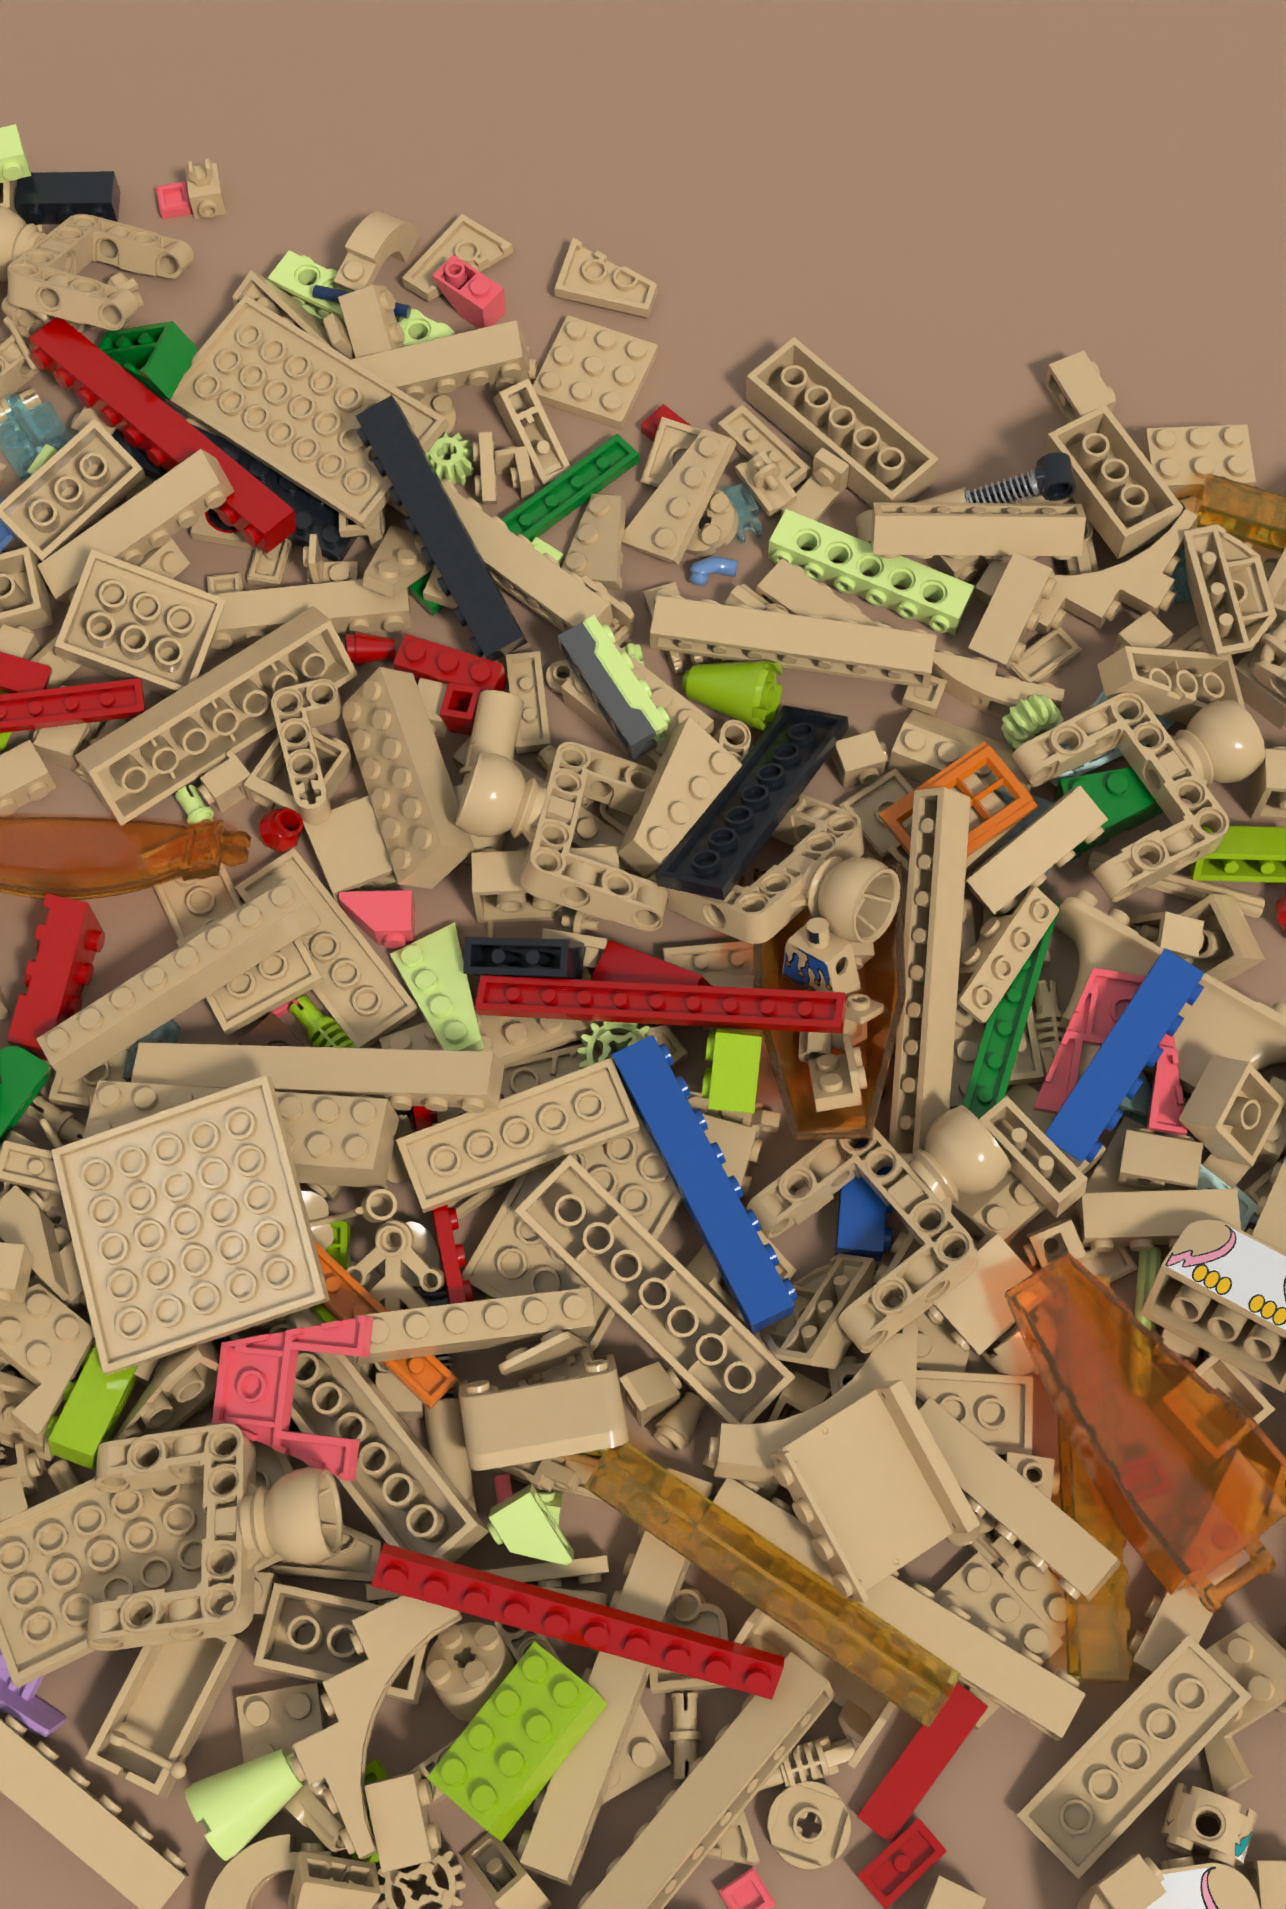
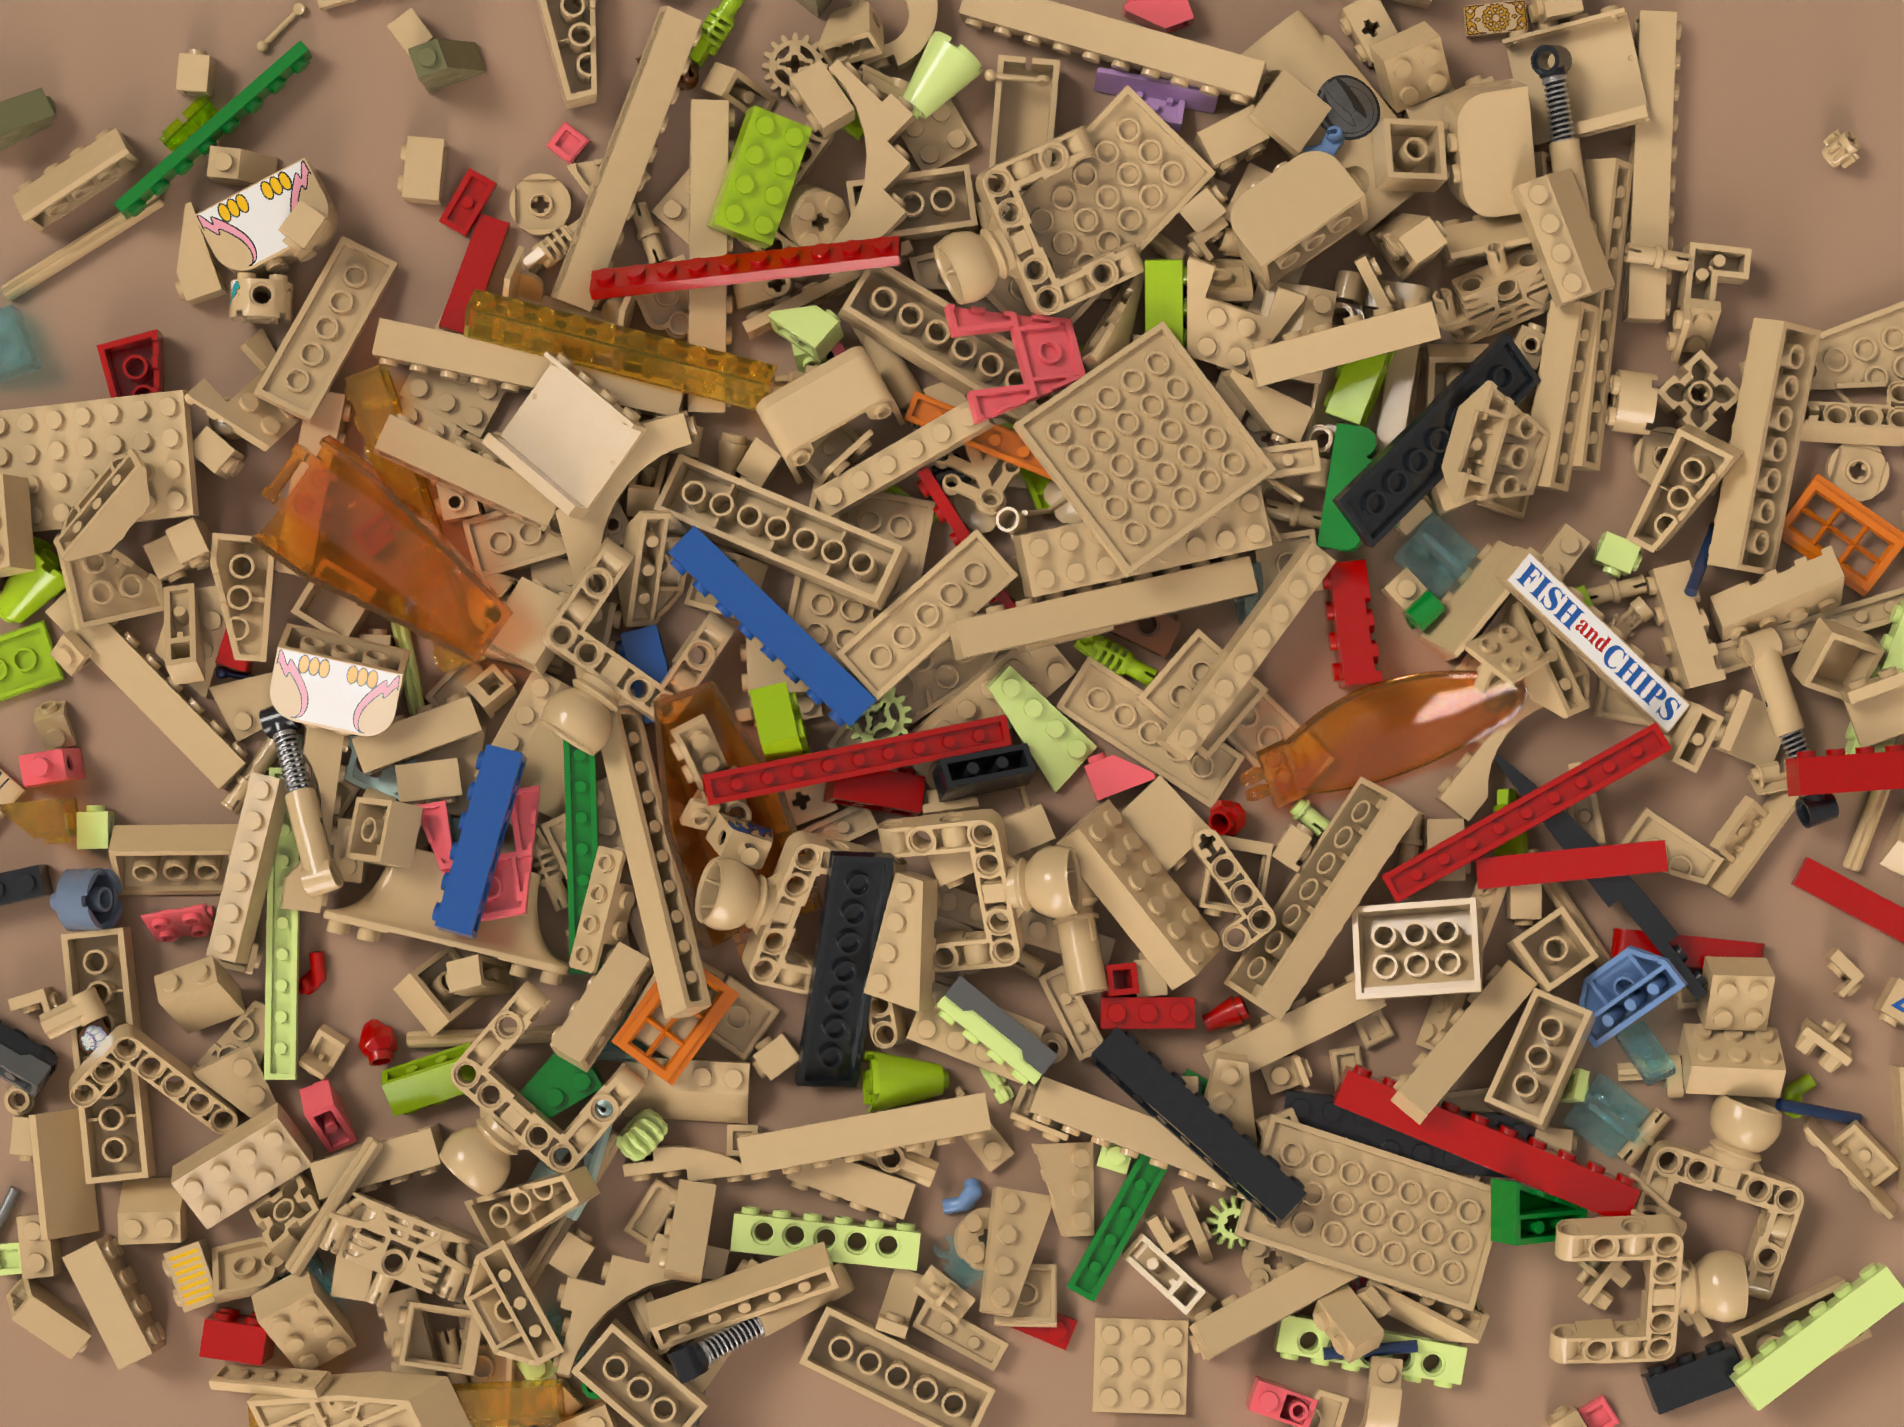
camera: 155 degrees right, 20 degrees up
tan brick [979,1096,1088,1218] -> none

